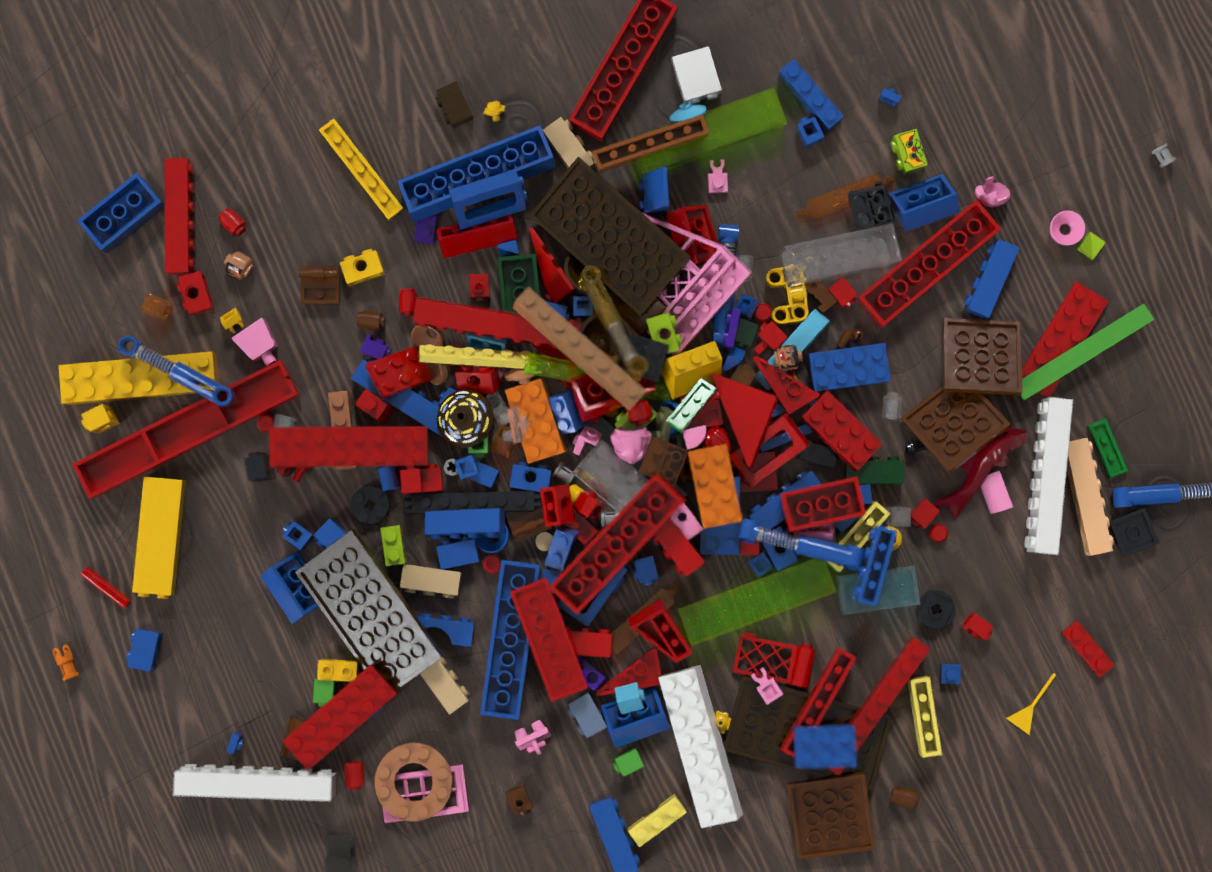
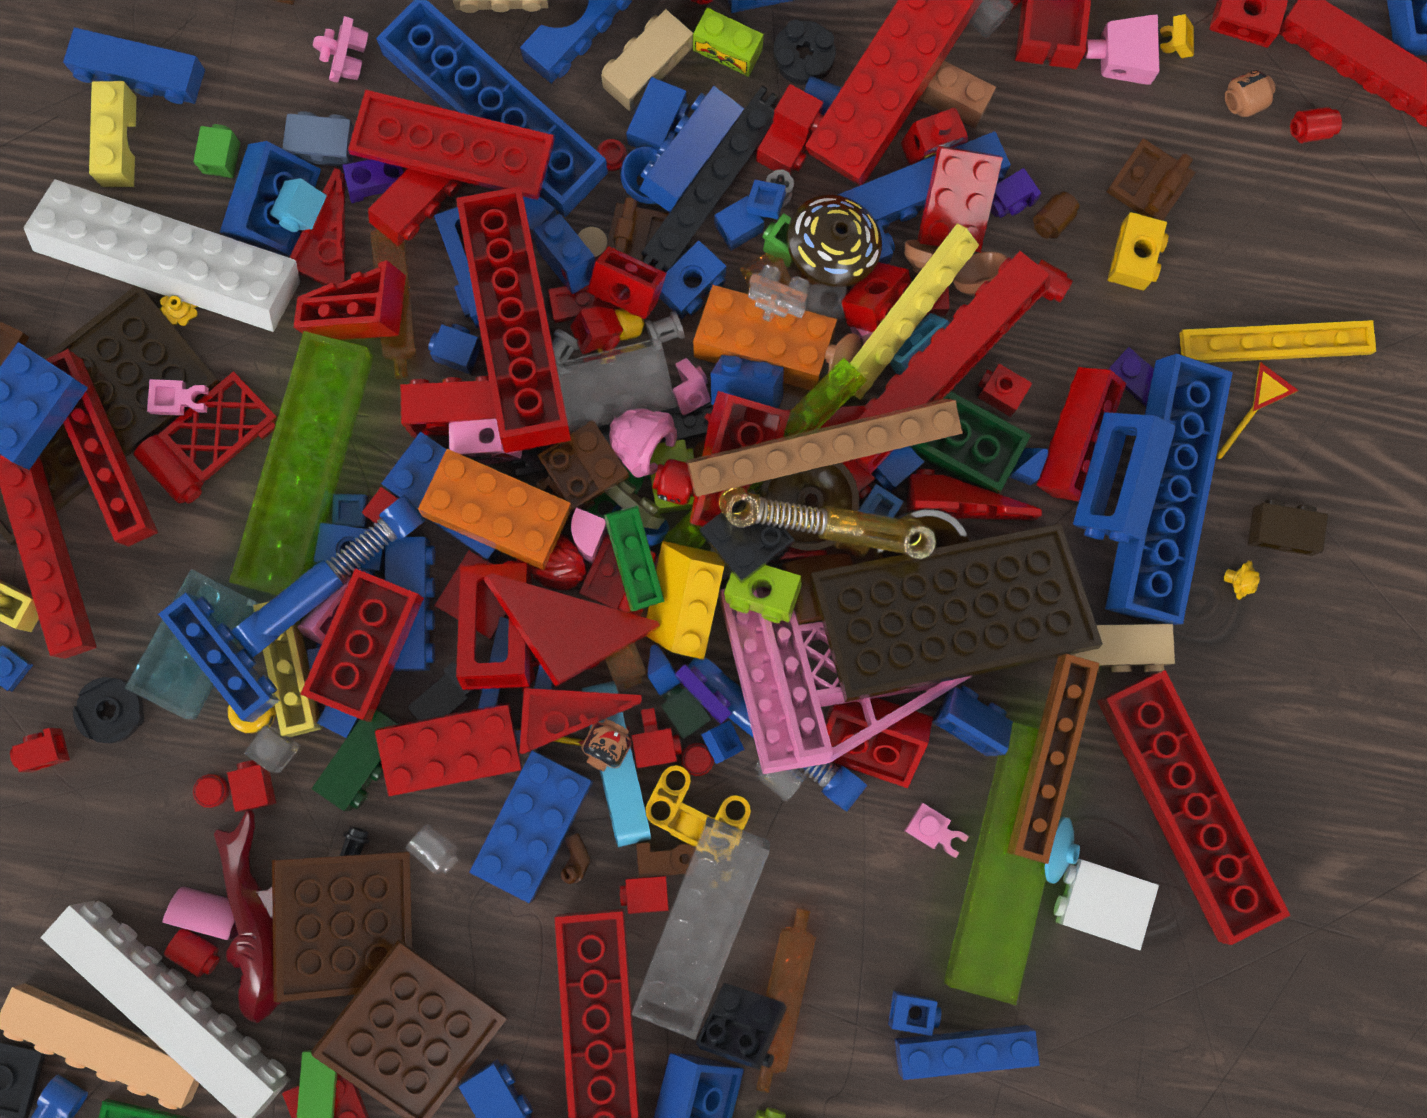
camera: 120 degrees right, 5 degrees down
none -> red brick [164,928,220,978]
none -> yellow piece [1216,362,1299,459]

